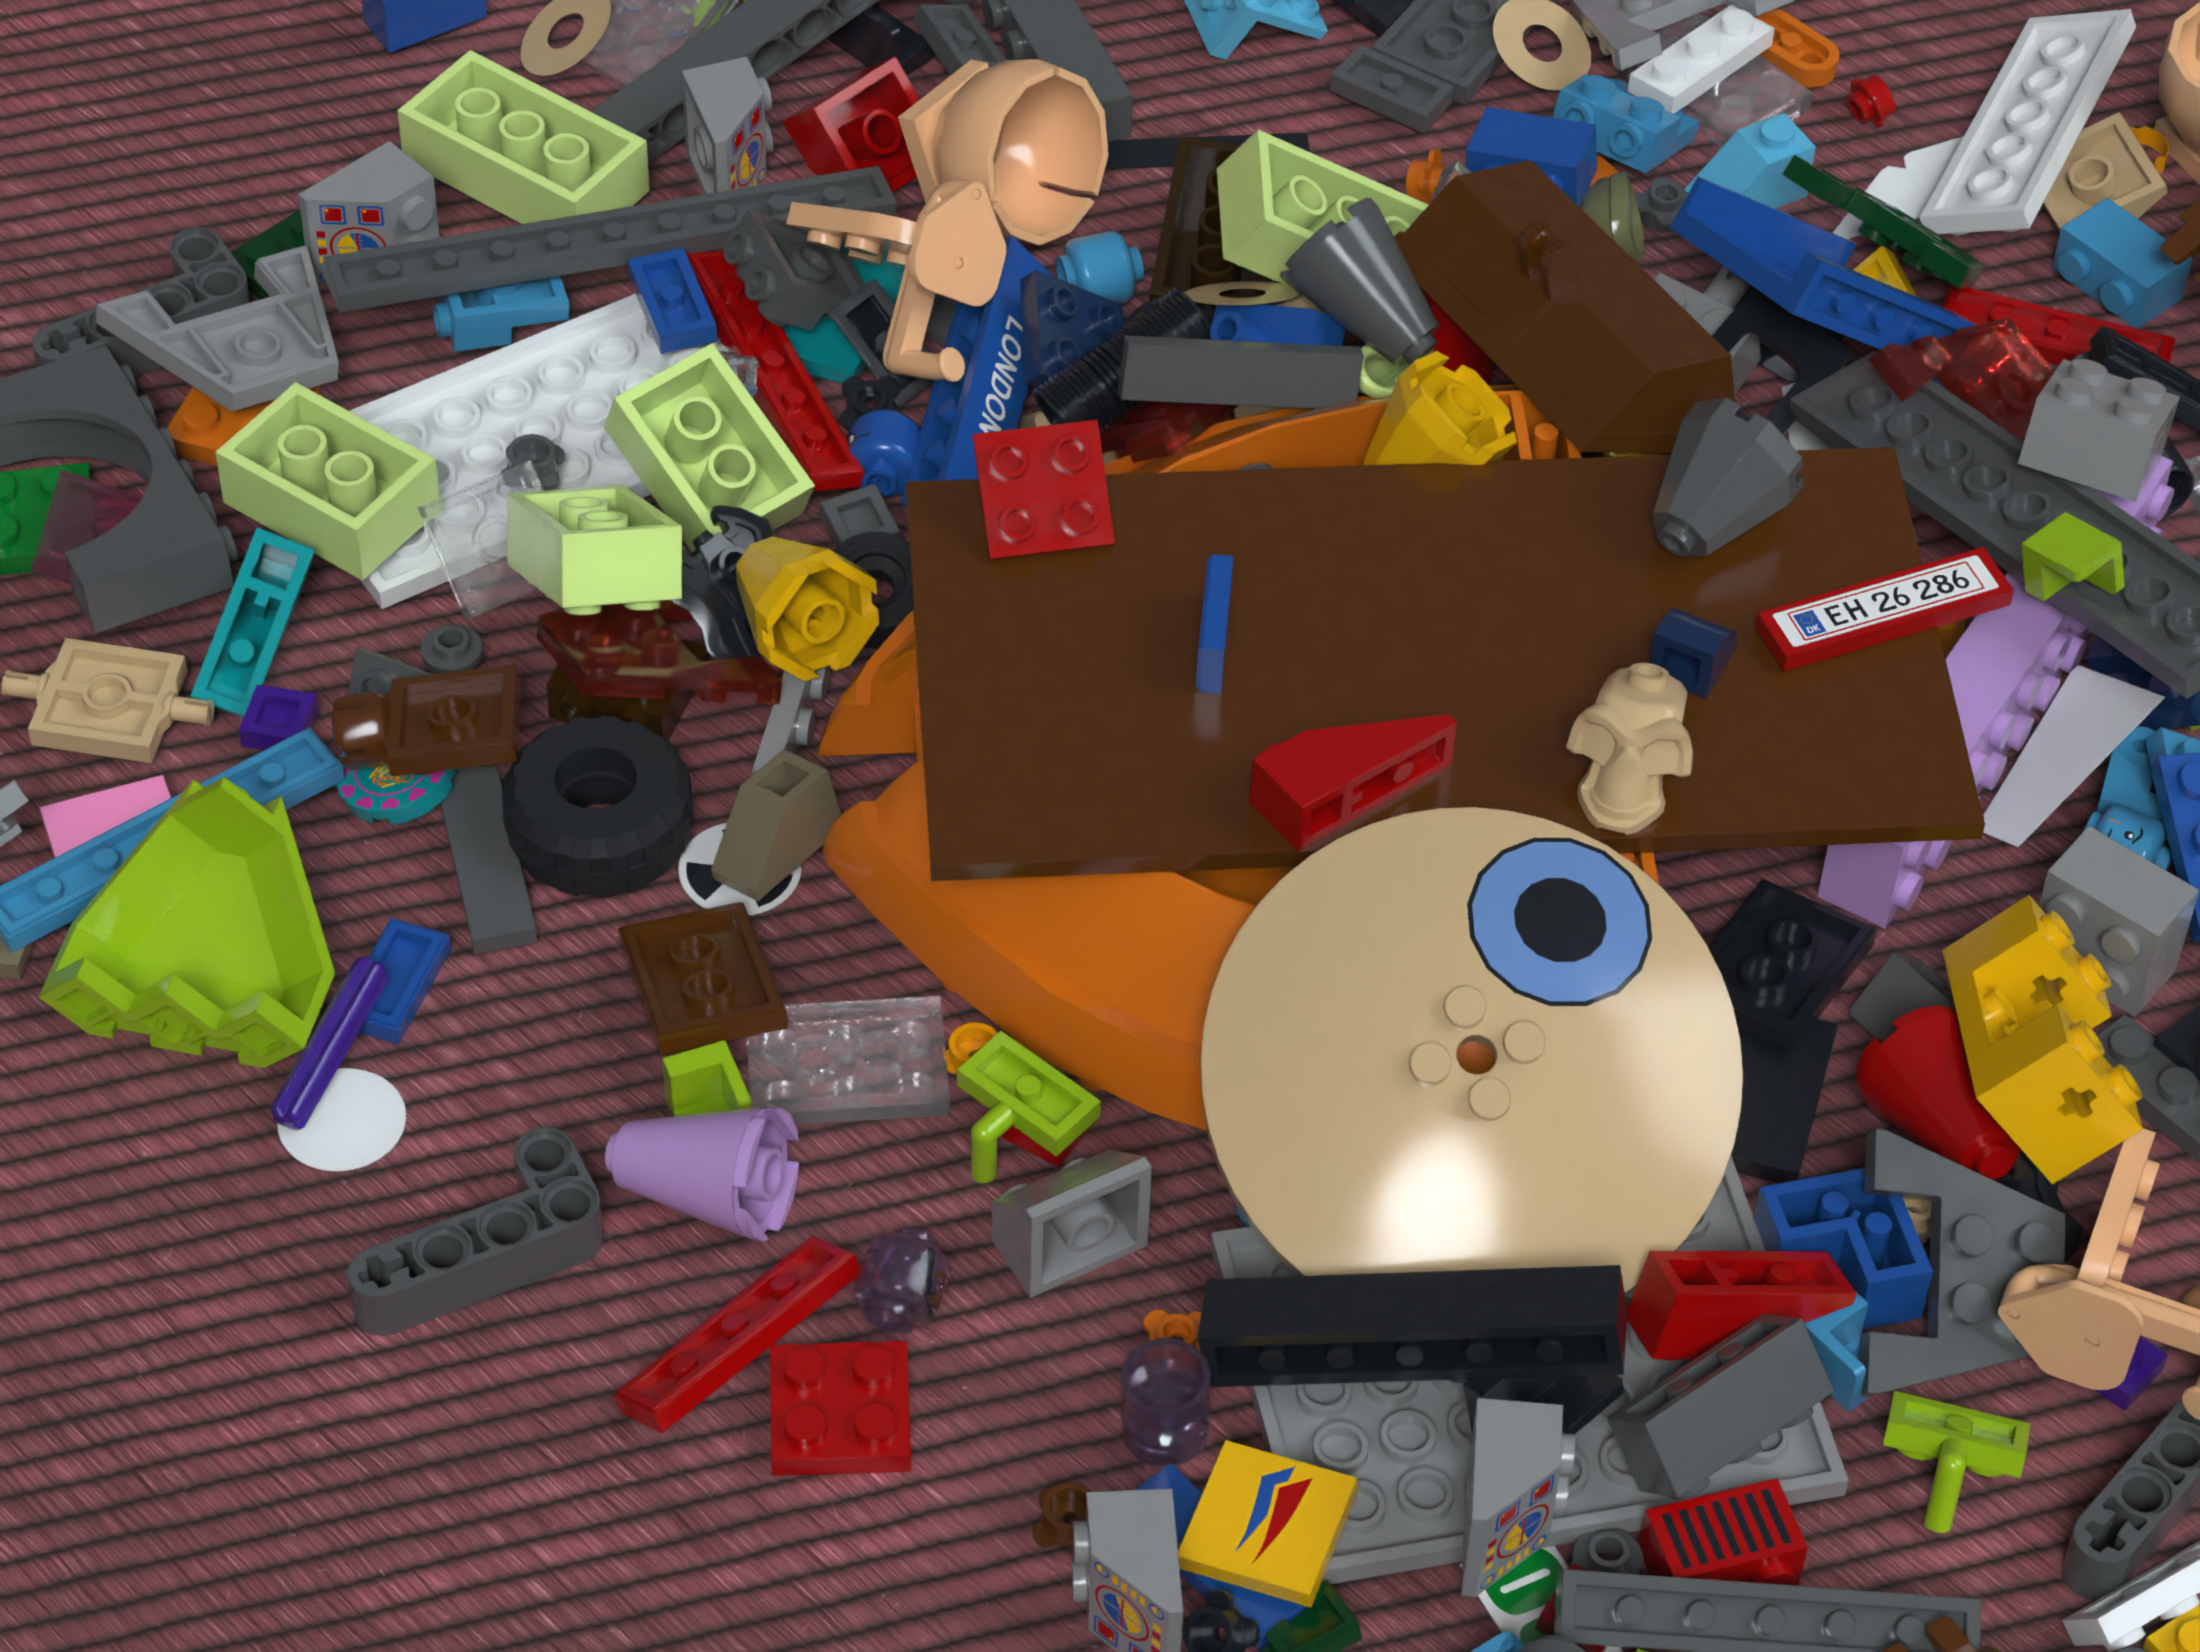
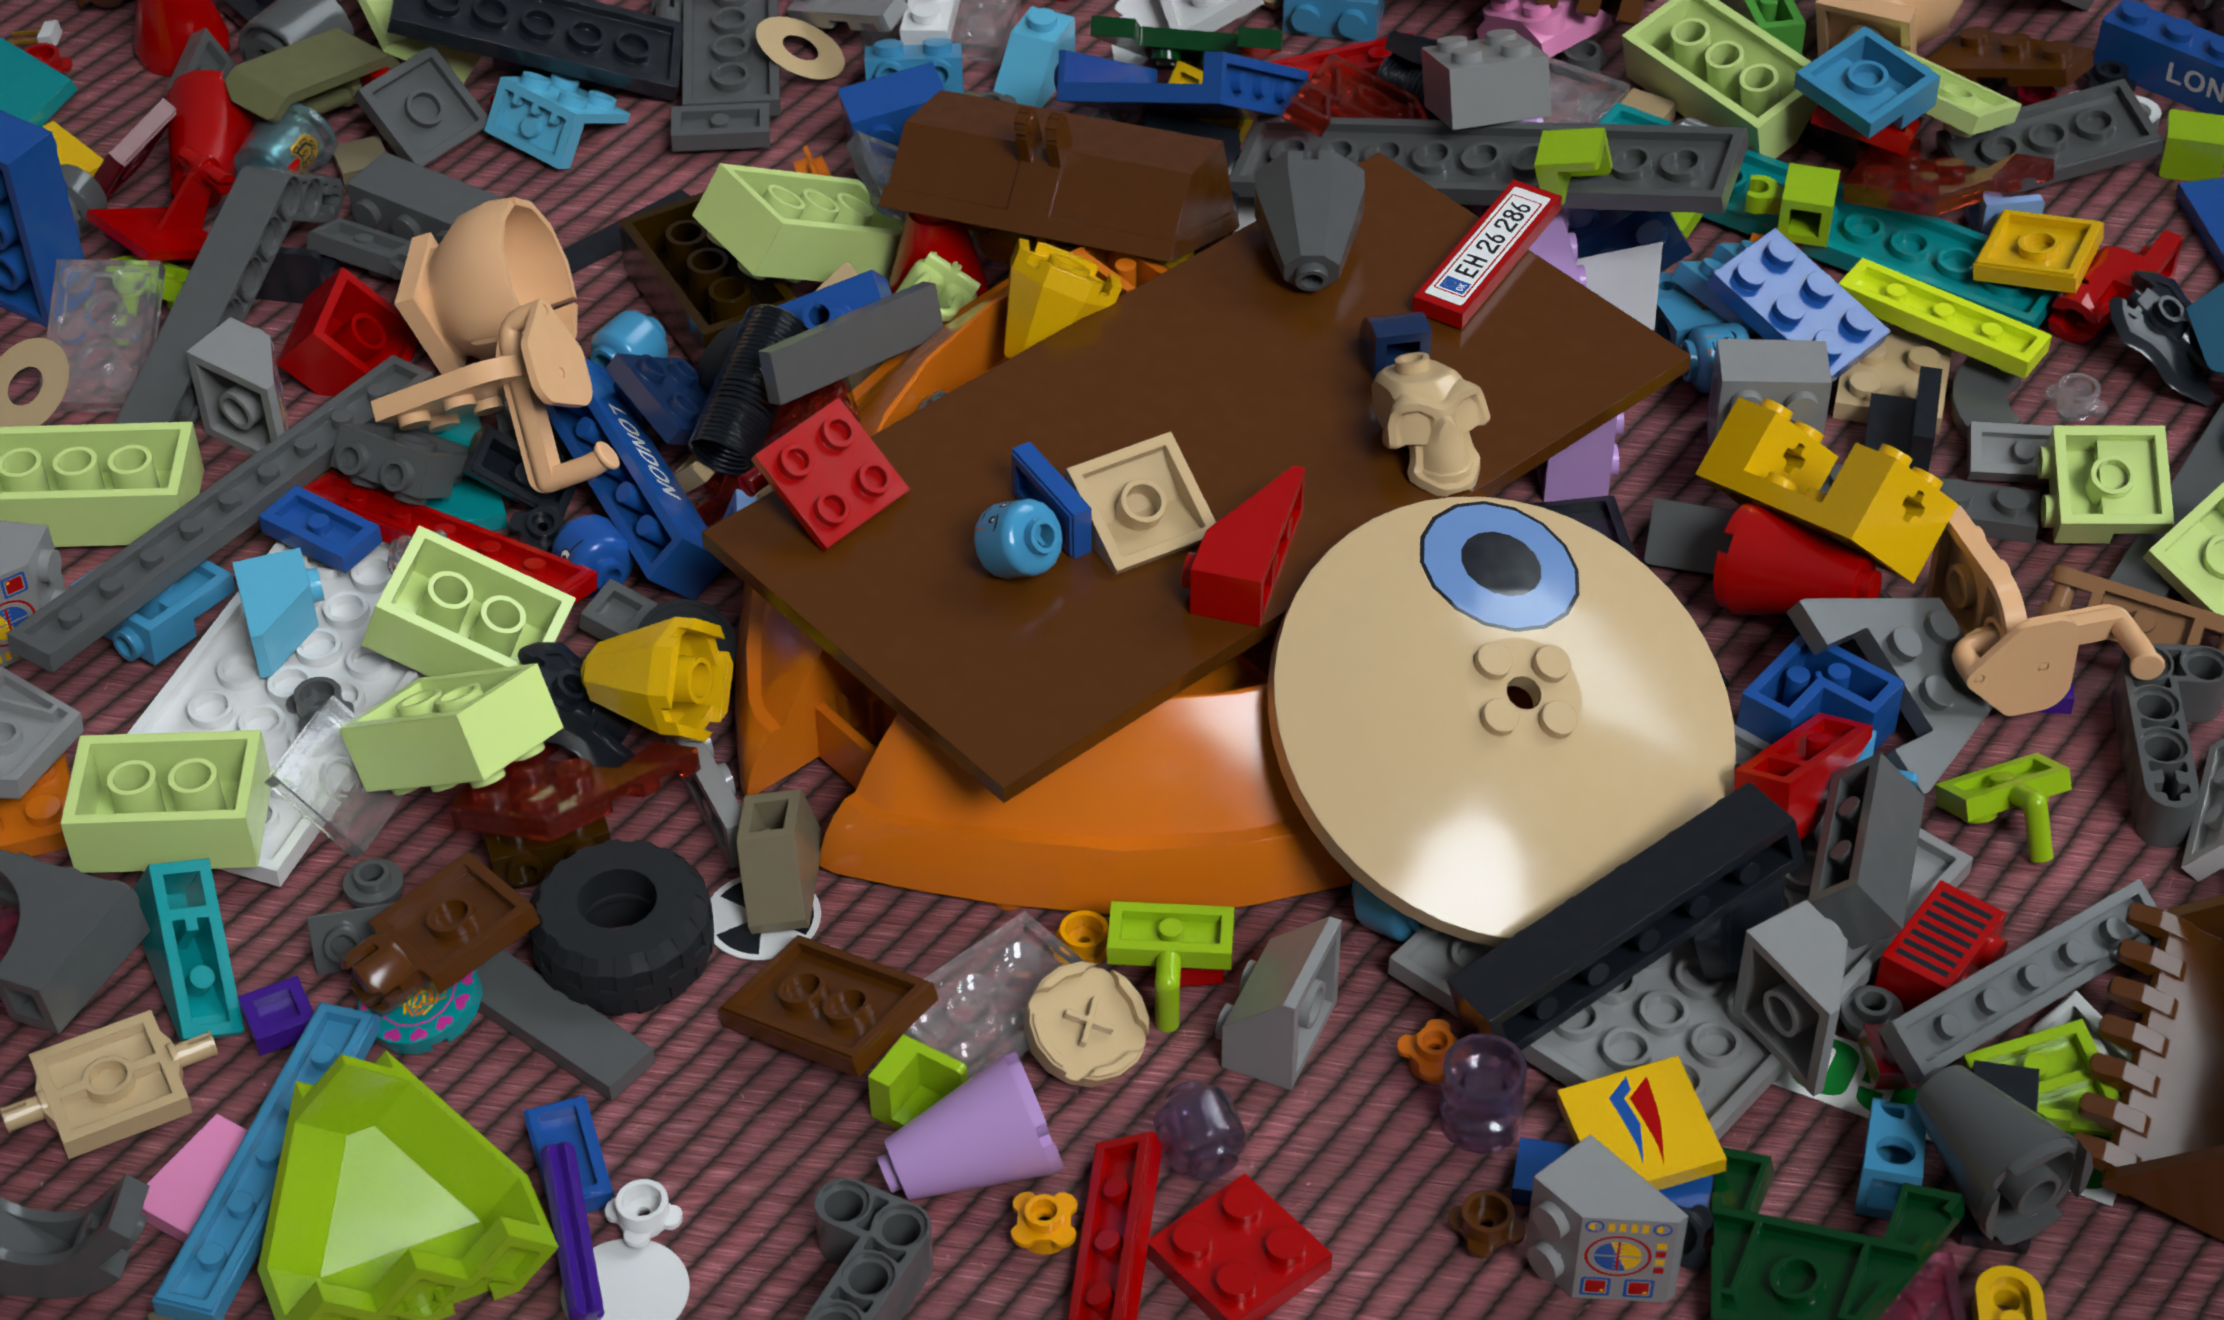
camera: 35 degrees left, 5 degrees down
tan piece [1185,282,1300,305] -> none
dark grey cone [1280,198,1440,365] -> none
none -> medium azure slope [232,547,325,679]
none -> white plate [605,1179,683,1248]
none -> dark azure head [974,499,1063,579]
none -> light orange plate [1011,1192,1077,1255]
none -> tan tile [1024,961,1149,1088]
none -> tan slope [1065,431,1216,575]

